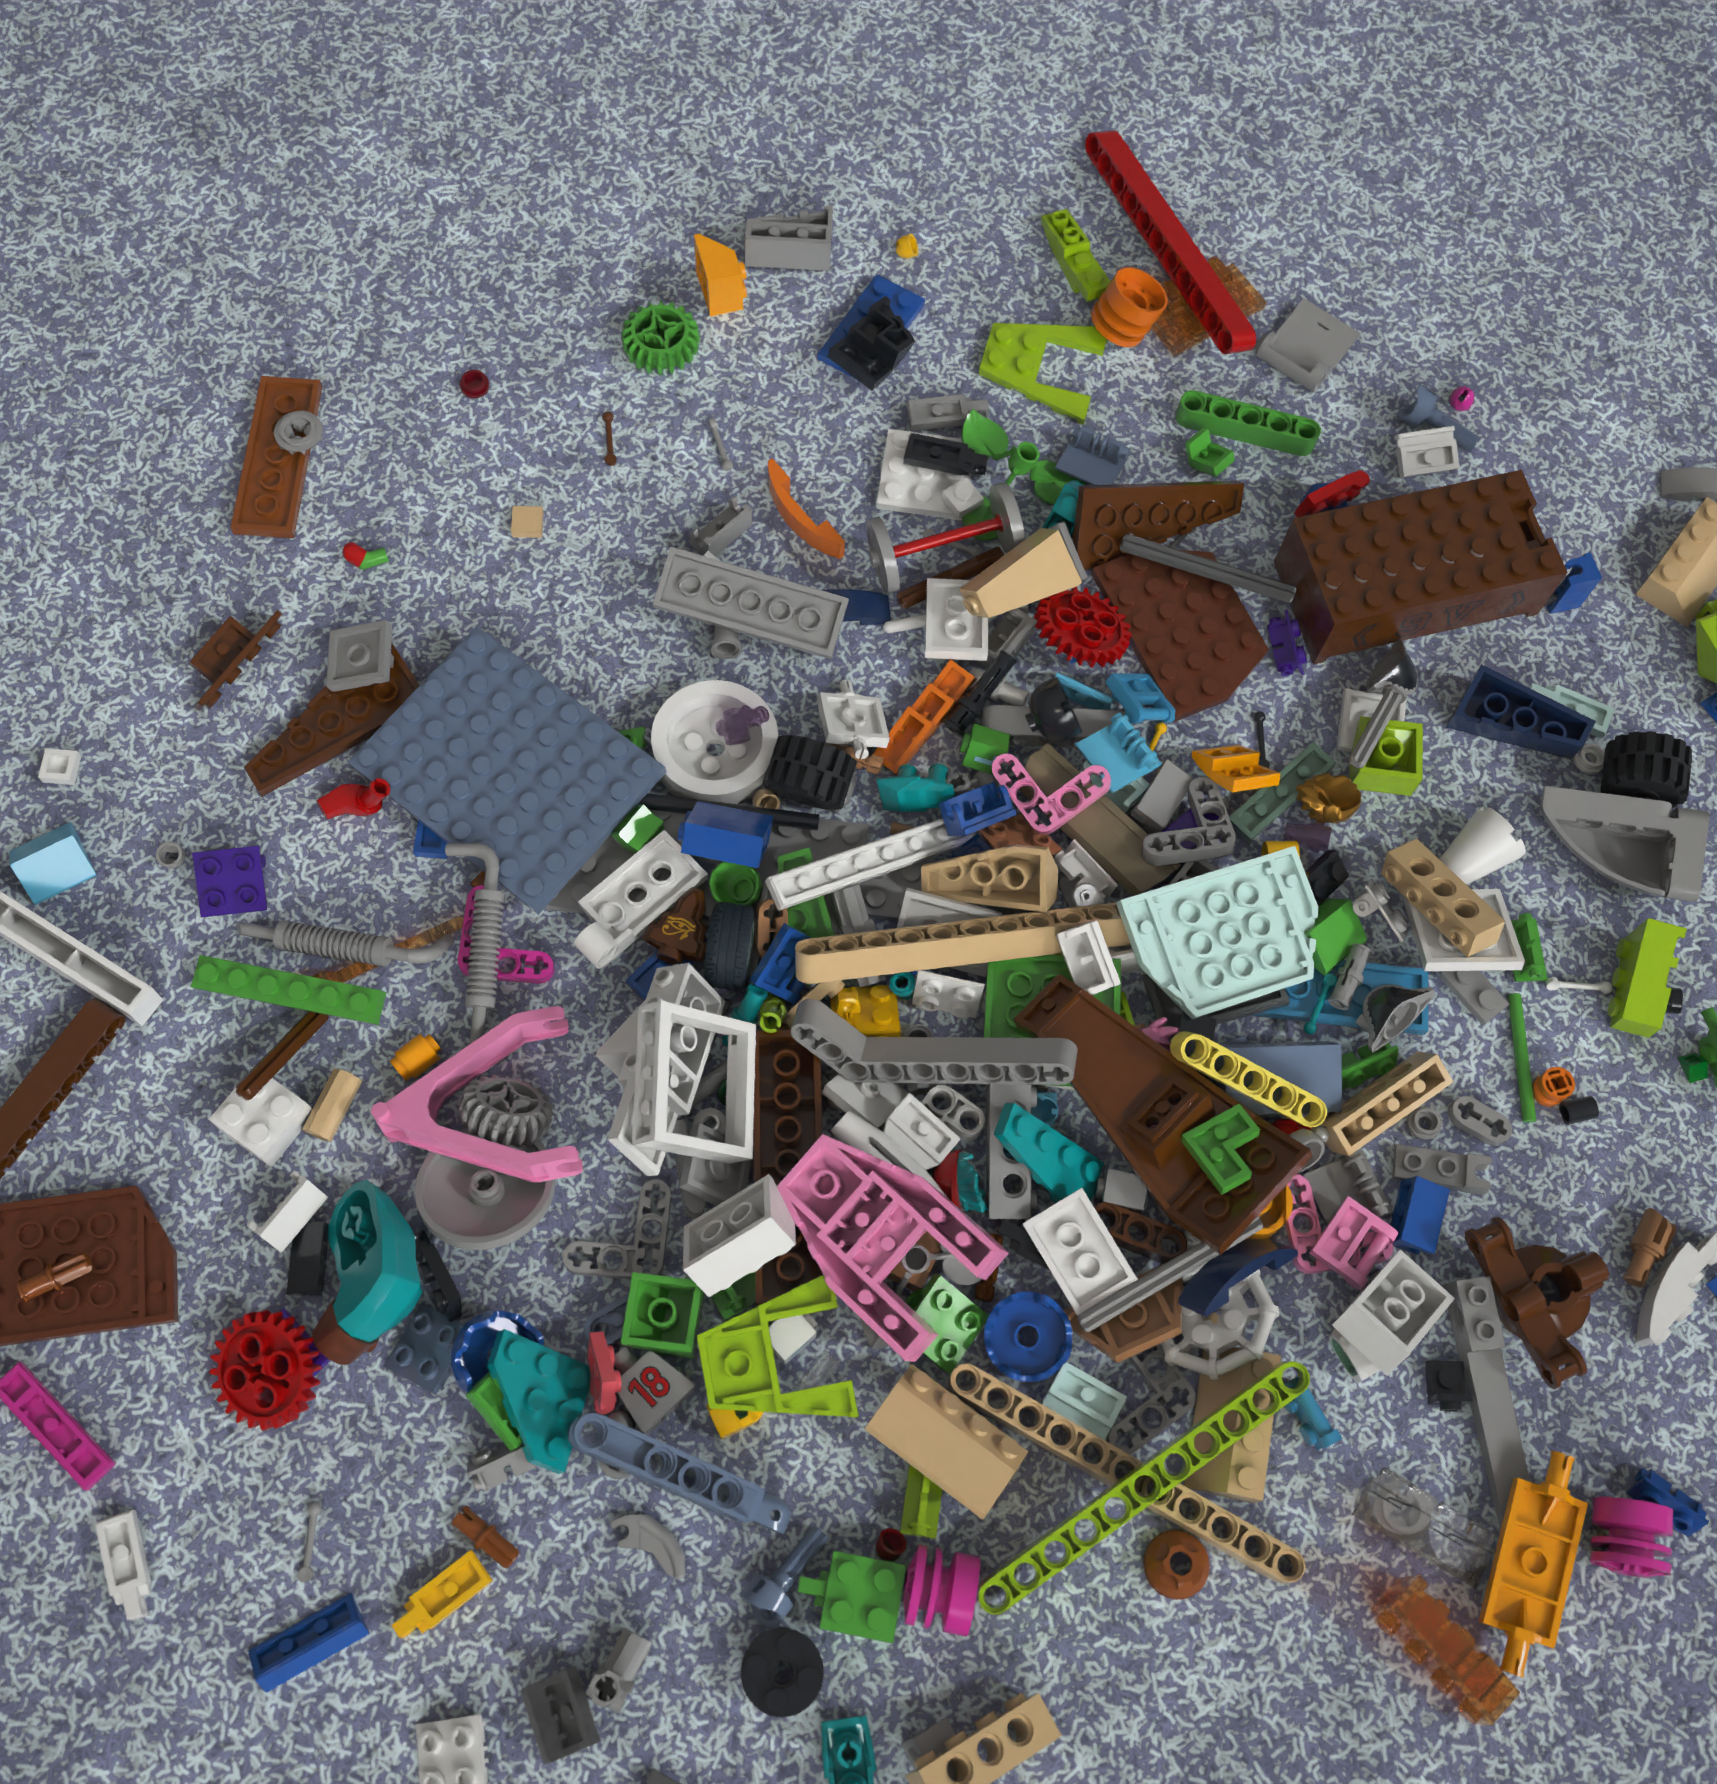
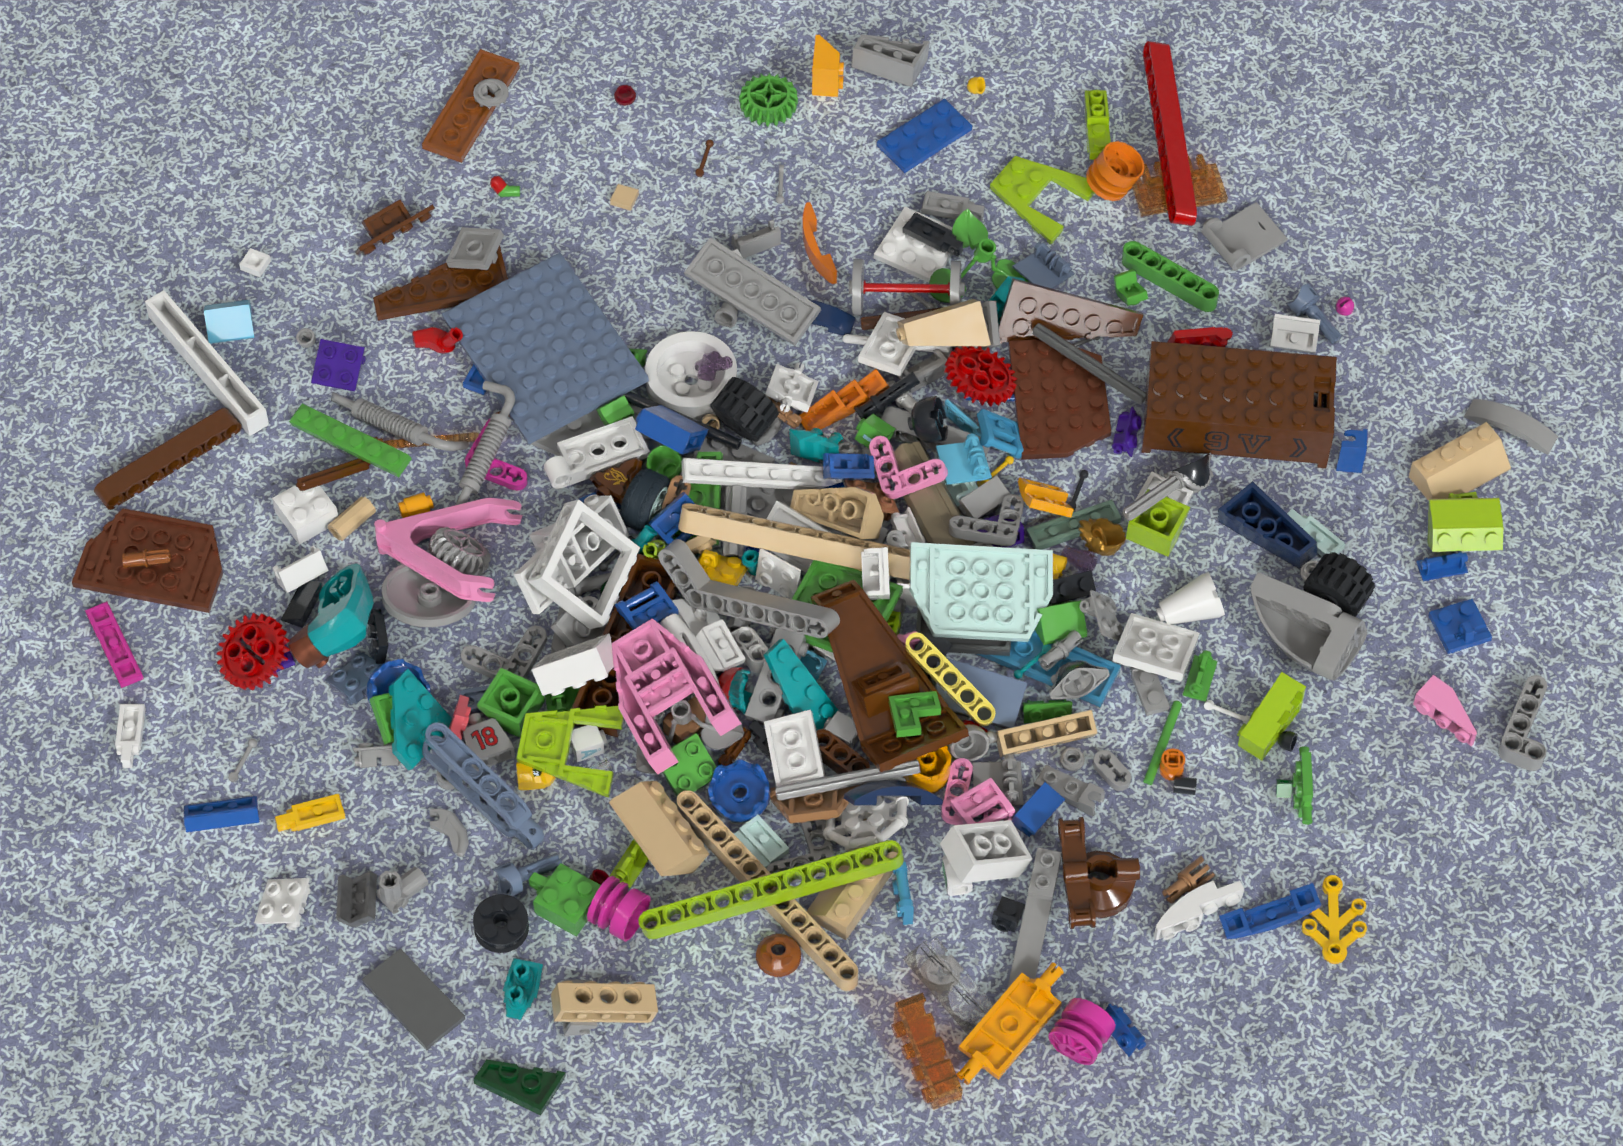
camera: 25 degrees right, 10 degrees down
dark orange axle [451,1505,519,1568] -> none
black slope [827,296,915,391] -> none
white plate [942,477,984,519] -> none
tan brick [1381,839,1505,957] -> none
none -> blue plate [615,581,679,630]

